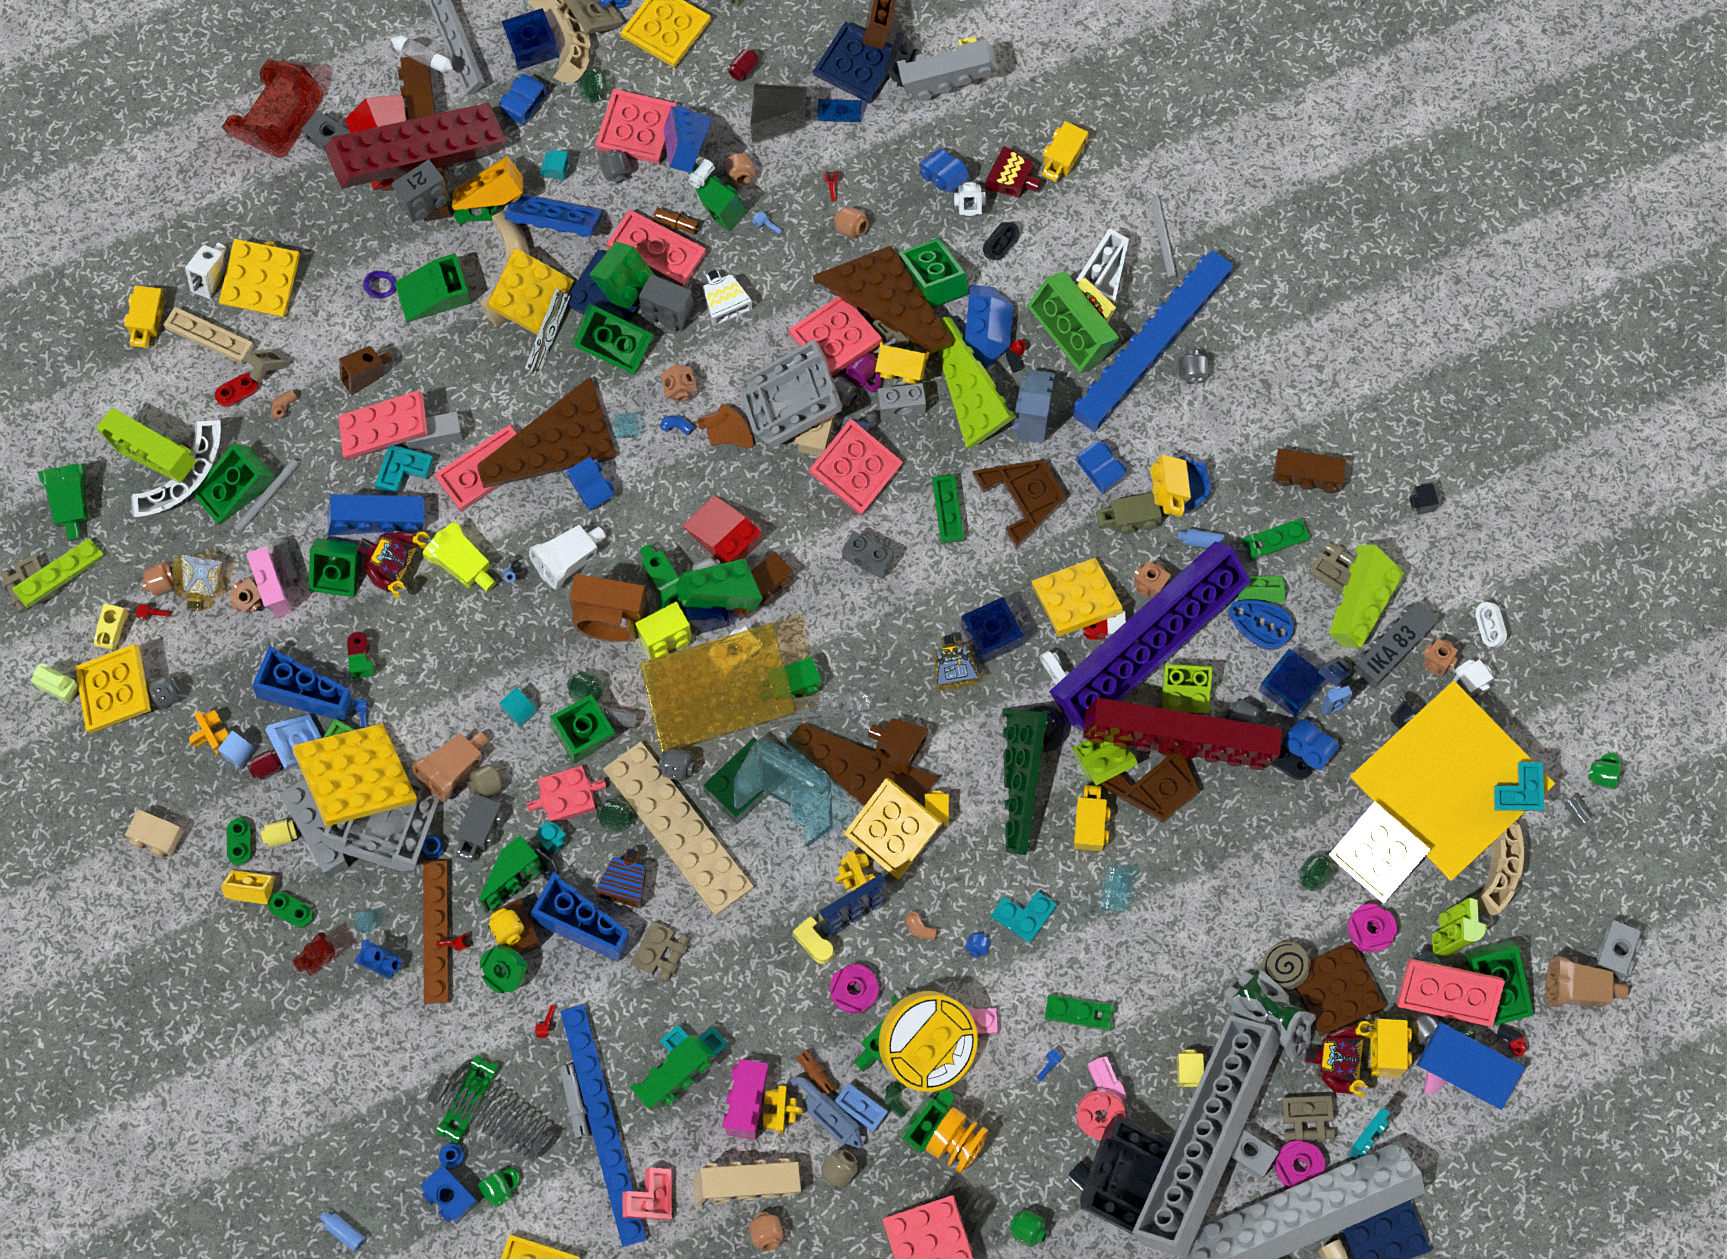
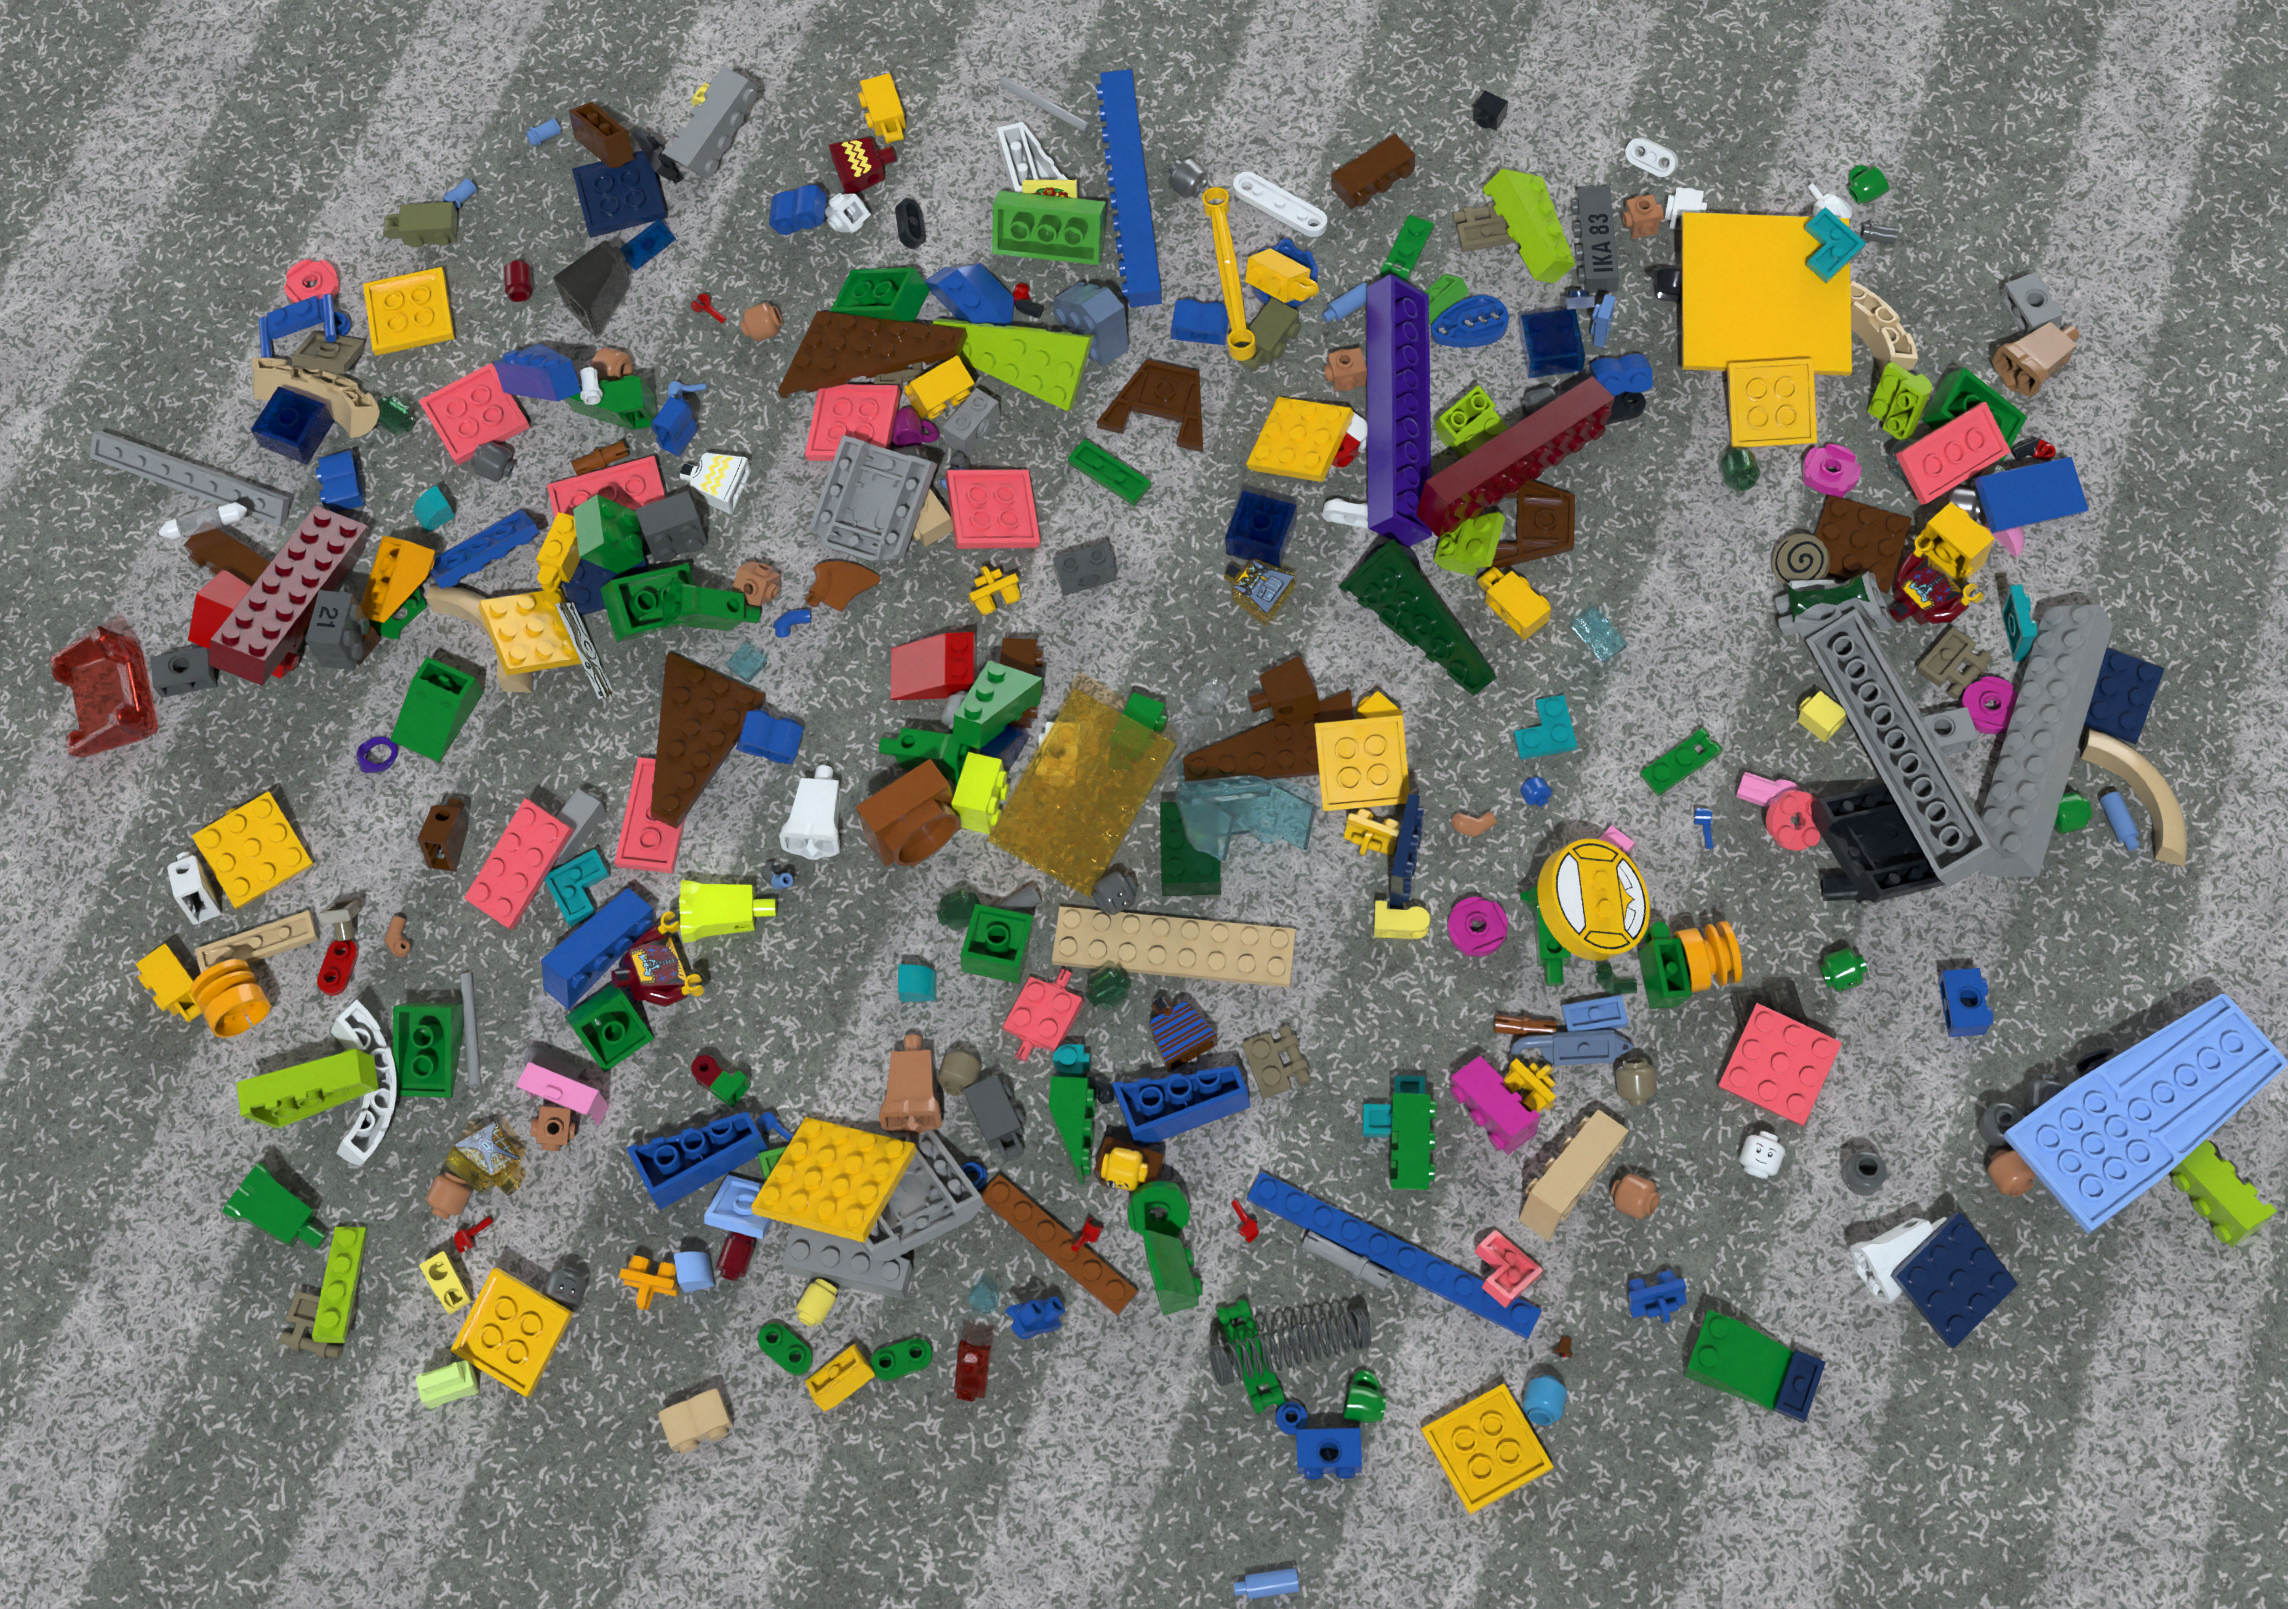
camera: 40 degrees left, 5 degrees down
none -> light orange wheel [190,959,271,1038]
none -> yellow brick [536,512,581,593]
none -> blue brick [651,396,698,457]
none -> green piece [663,577,760,631]
none -> yellow hips [968,566,1020,616]
none -> green slope [1142,1230,1203,1316]
none -> yellow piece [1202,187,1256,361]
none -> white plate [1233,172,1327,237]
none -> white piece [1808,183,1852,219]

